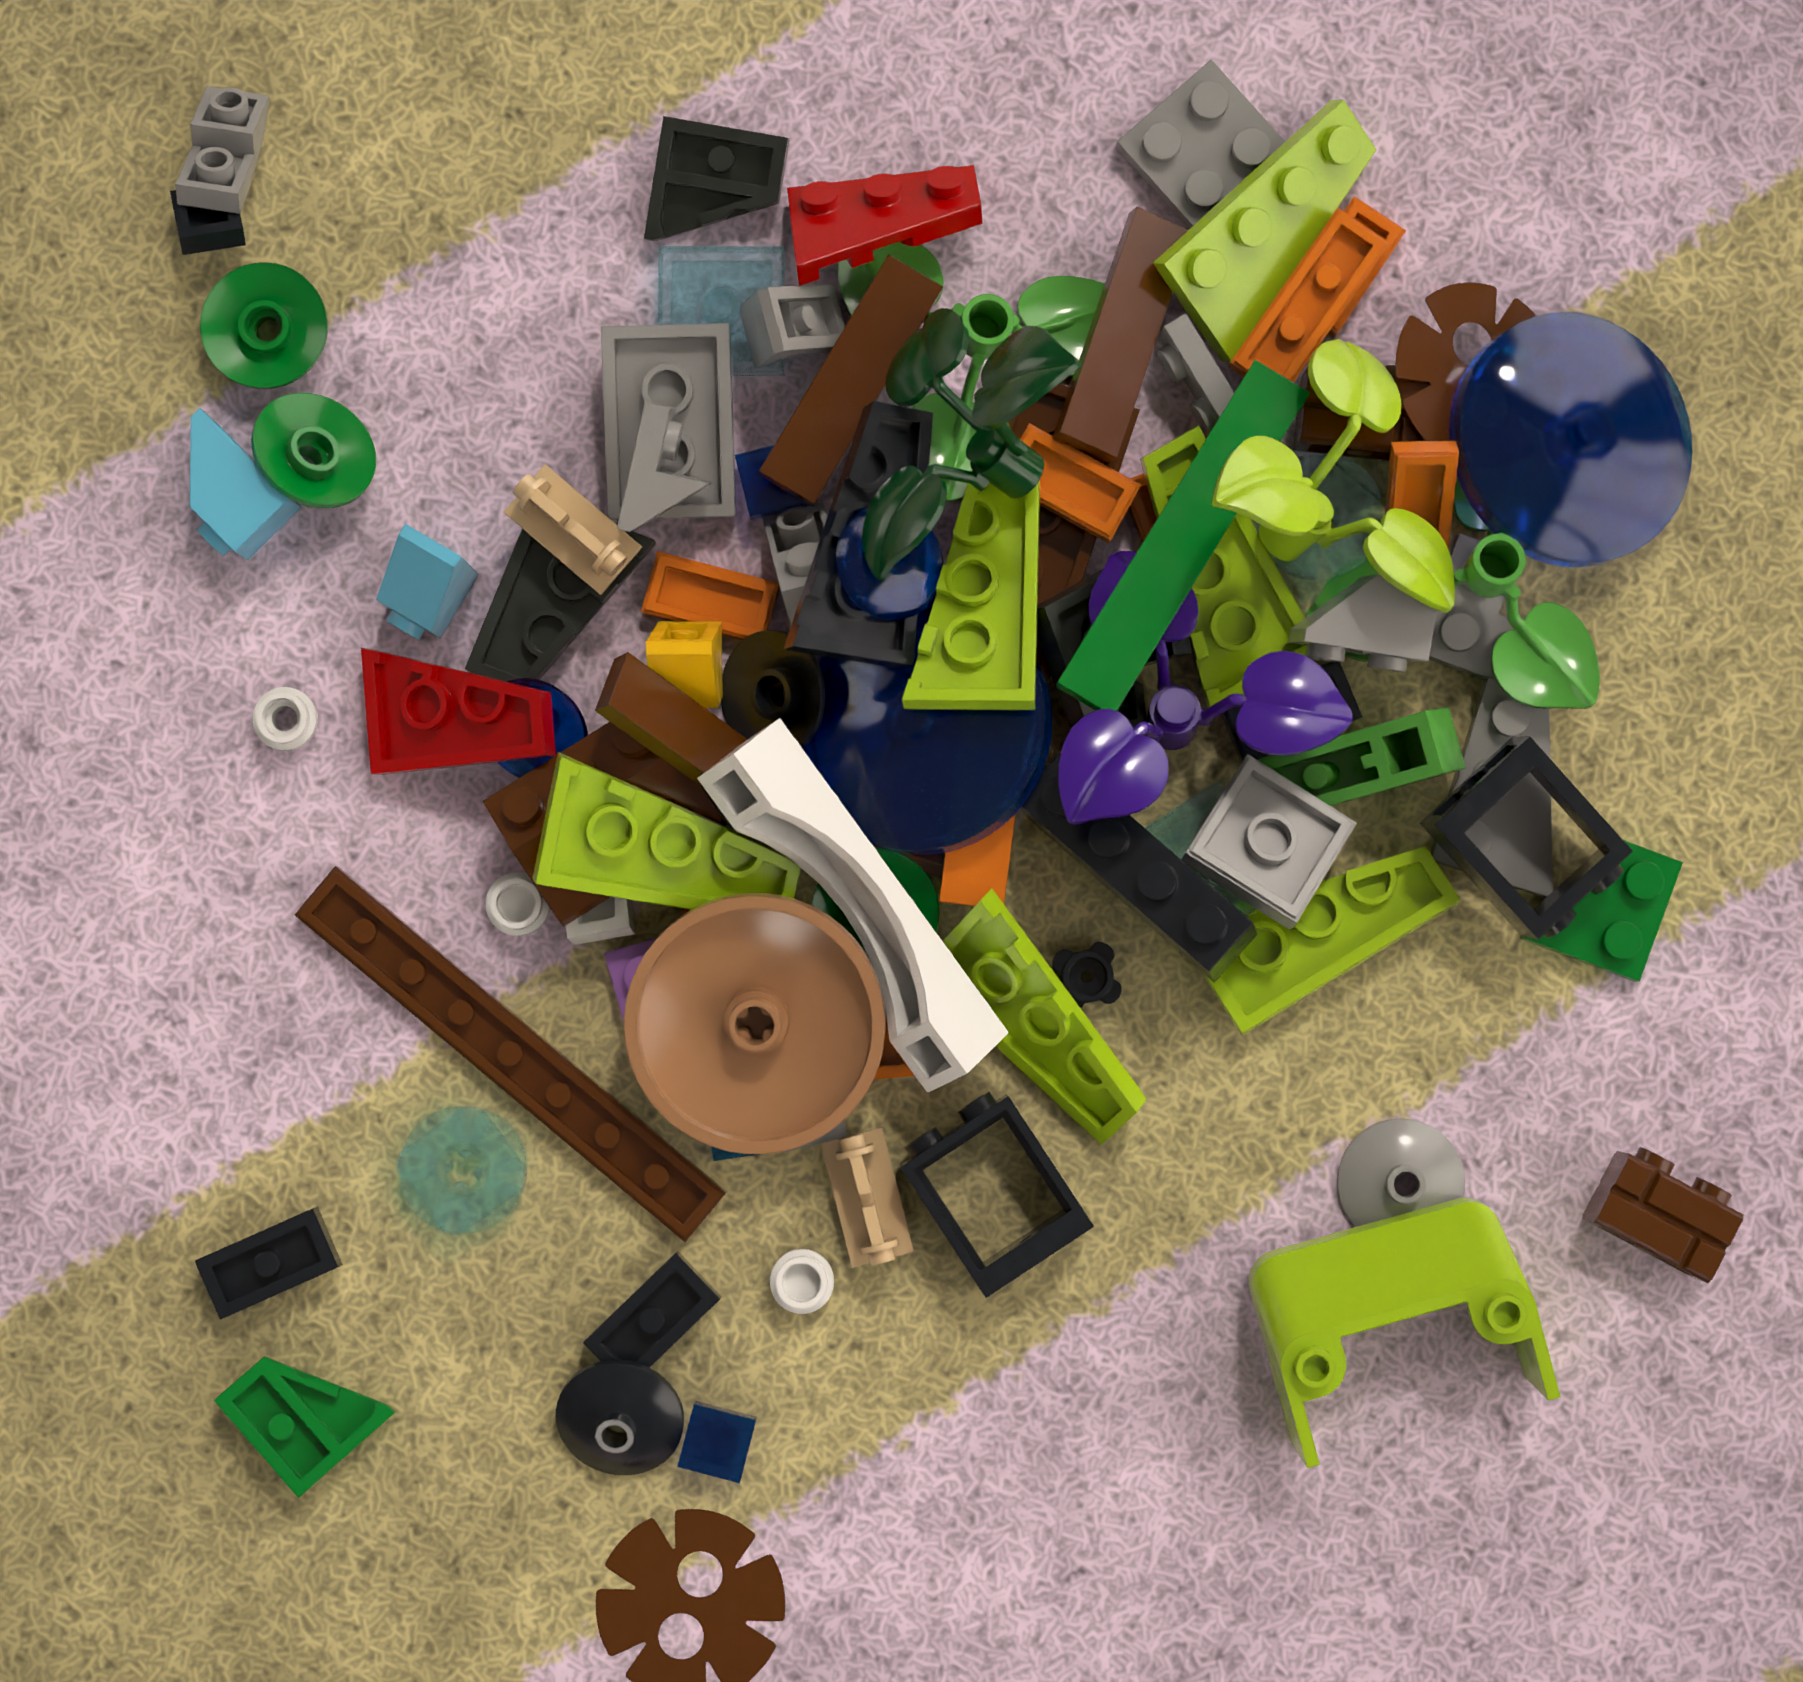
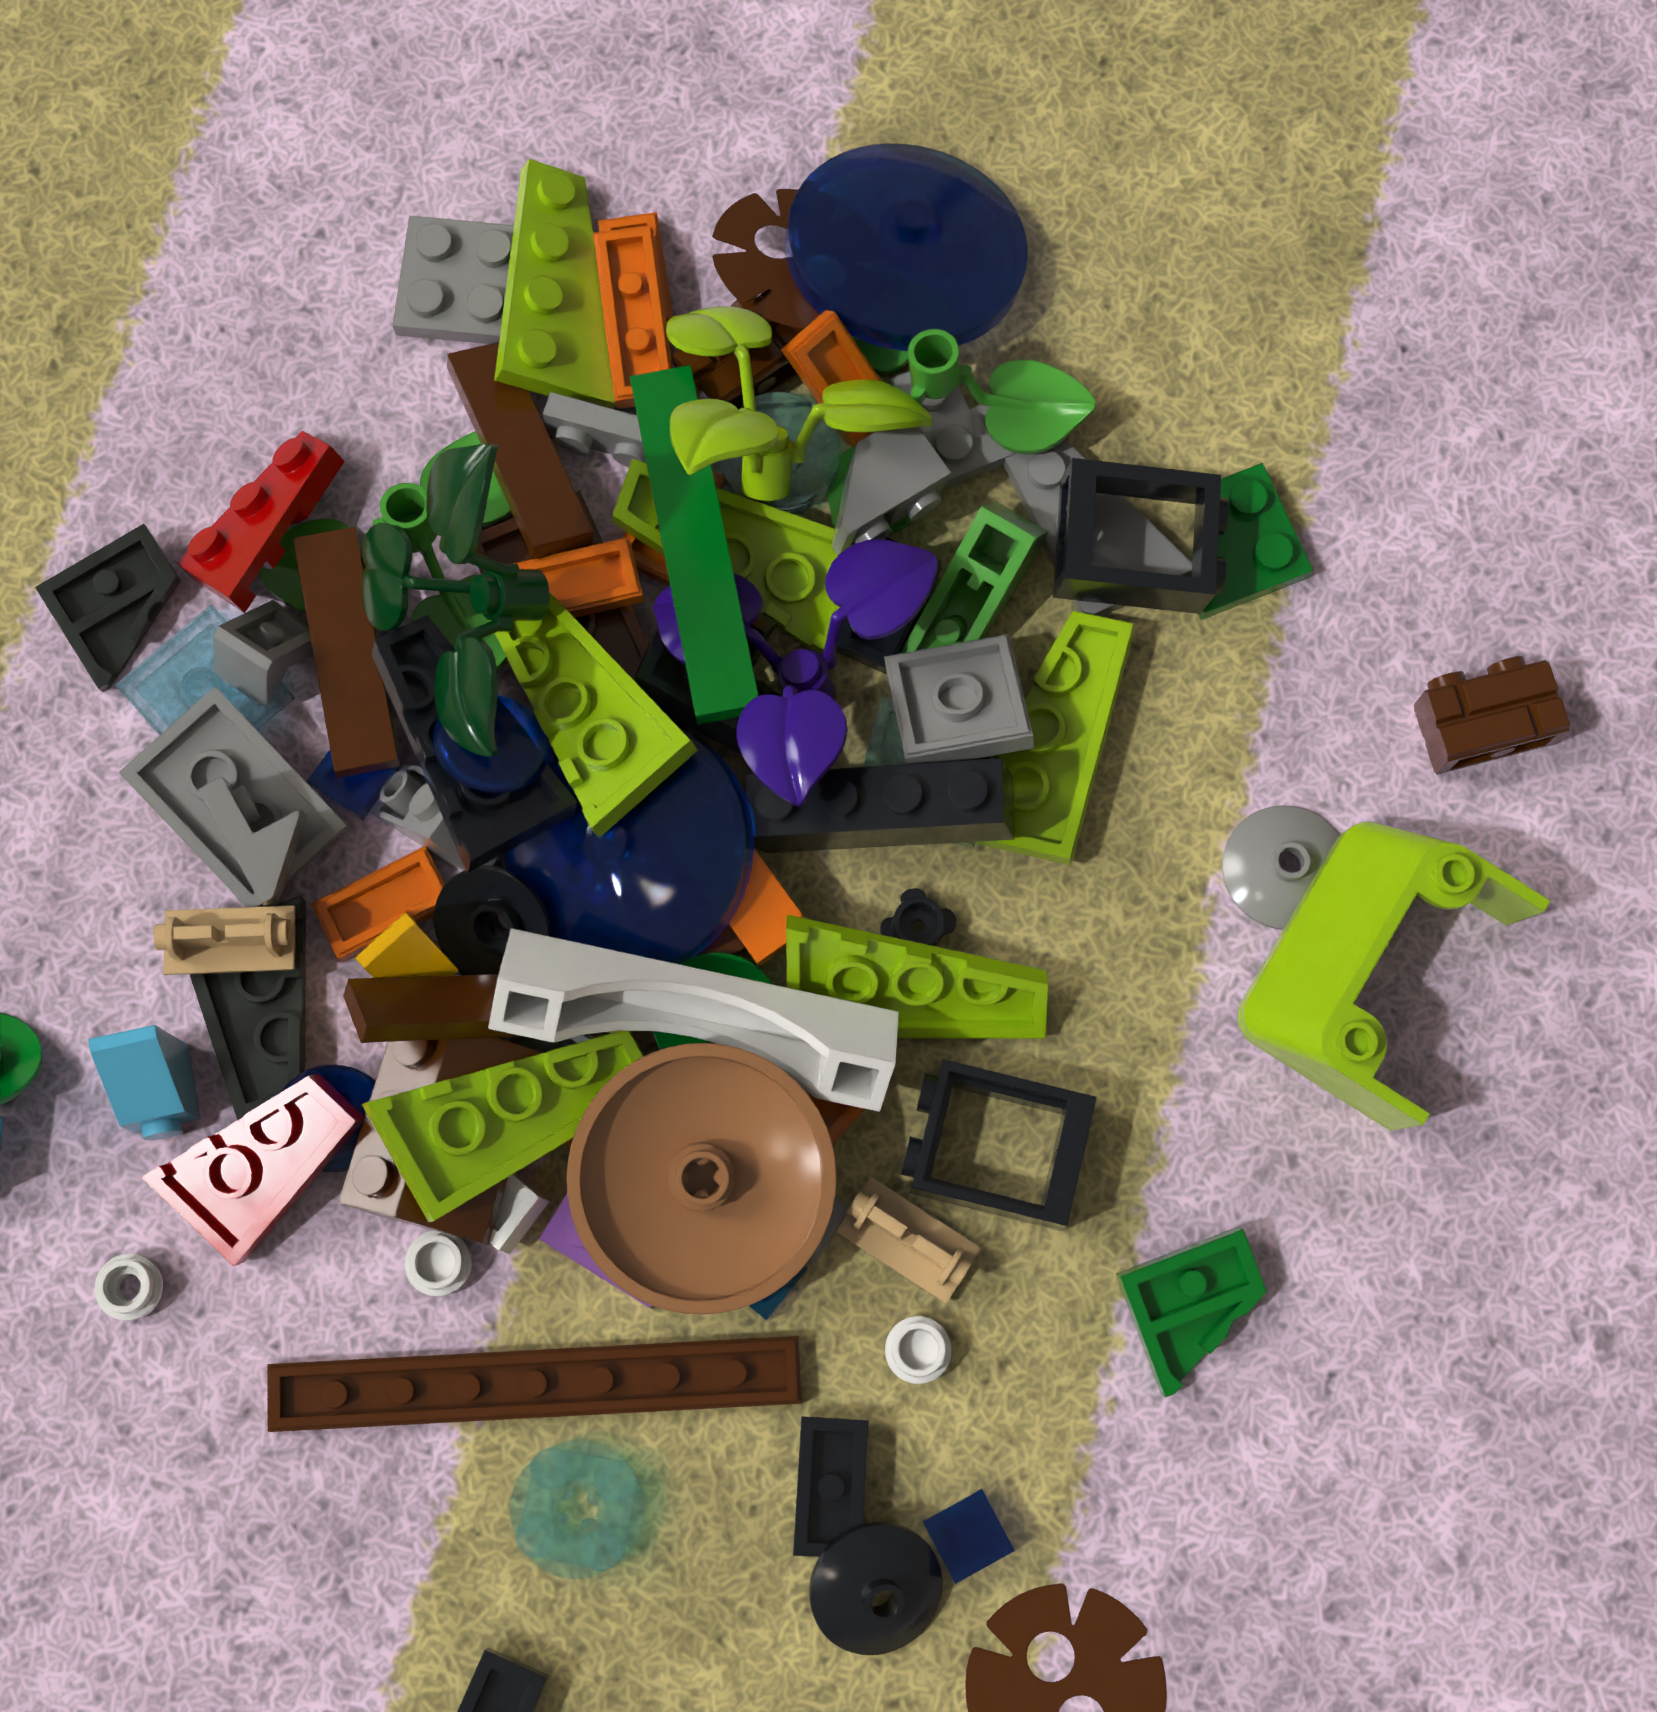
camera: 40 degrees left, 10 degrees down
none -> green wing [1116,1227,1267,1398]

